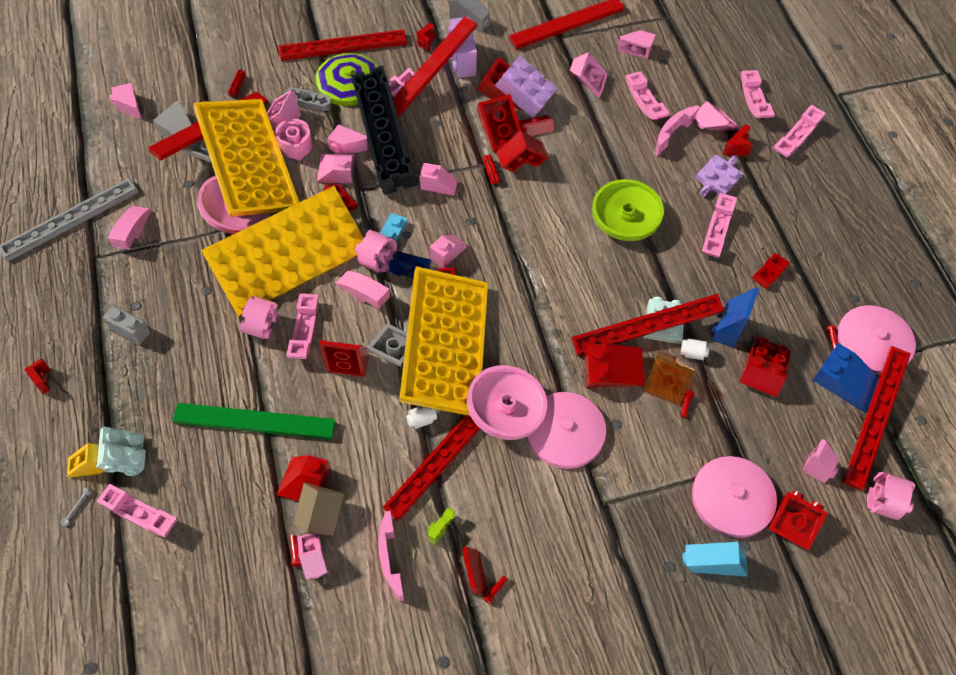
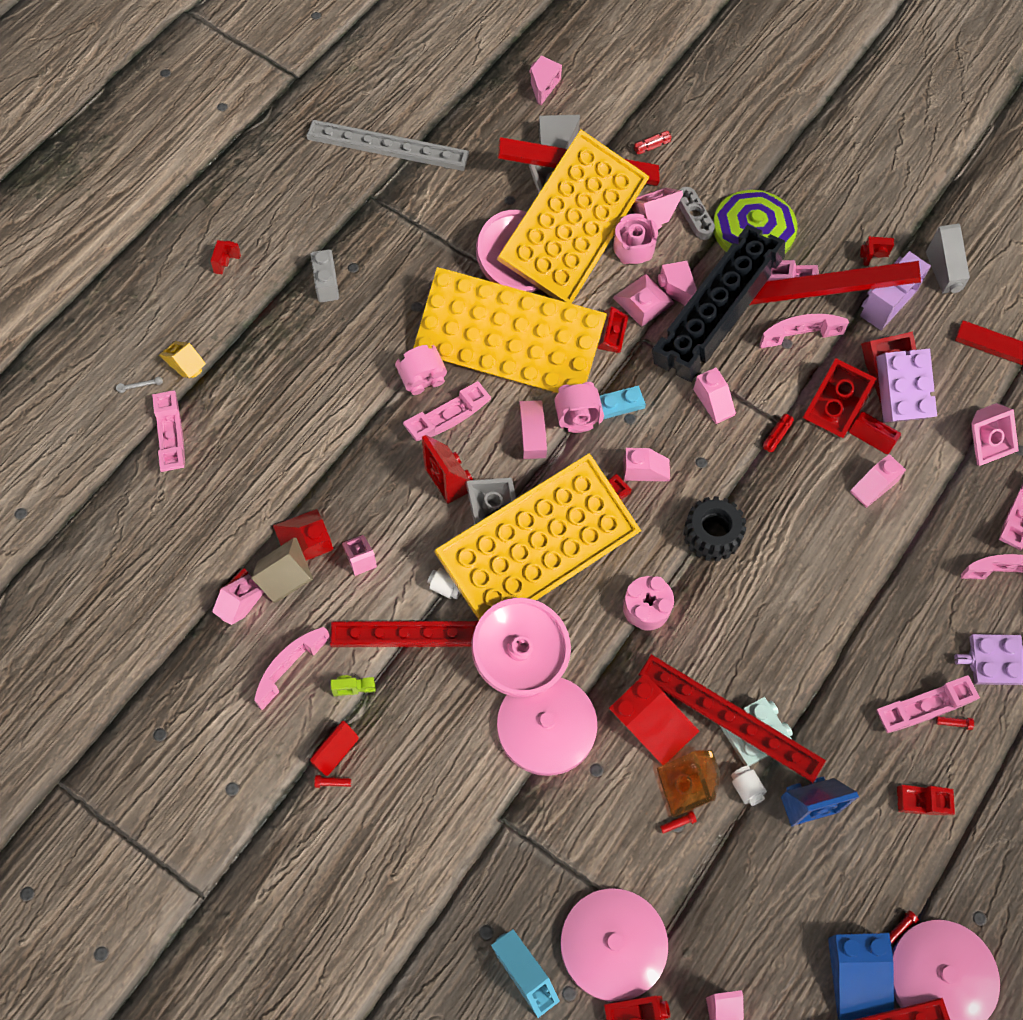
camera: 50 degrees right, 5 degrees up
light aqua plate [96,426,146,476] -> none
bright pink slope [108,206,151,249] -> none
green tile [172,403,336,440] -> none
red tile [278,29,407,61] -> none
clear blue bracket [389,251,432,279] -> none
red brick [496,131,549,173] -> none
lime dish [592,179,664,241] -> none
red slope [739,336,792,397] -> none
none -> bright pink slope [342,535,377,576]
none -> bright pink brick [623,576,674,631]
none -> black tyre [683,496,746,561]
none -> bright pink slope [759,314,849,349]
none -> bright pink slope [850,454,906,508]
none -> red piece [936,716,974,730]

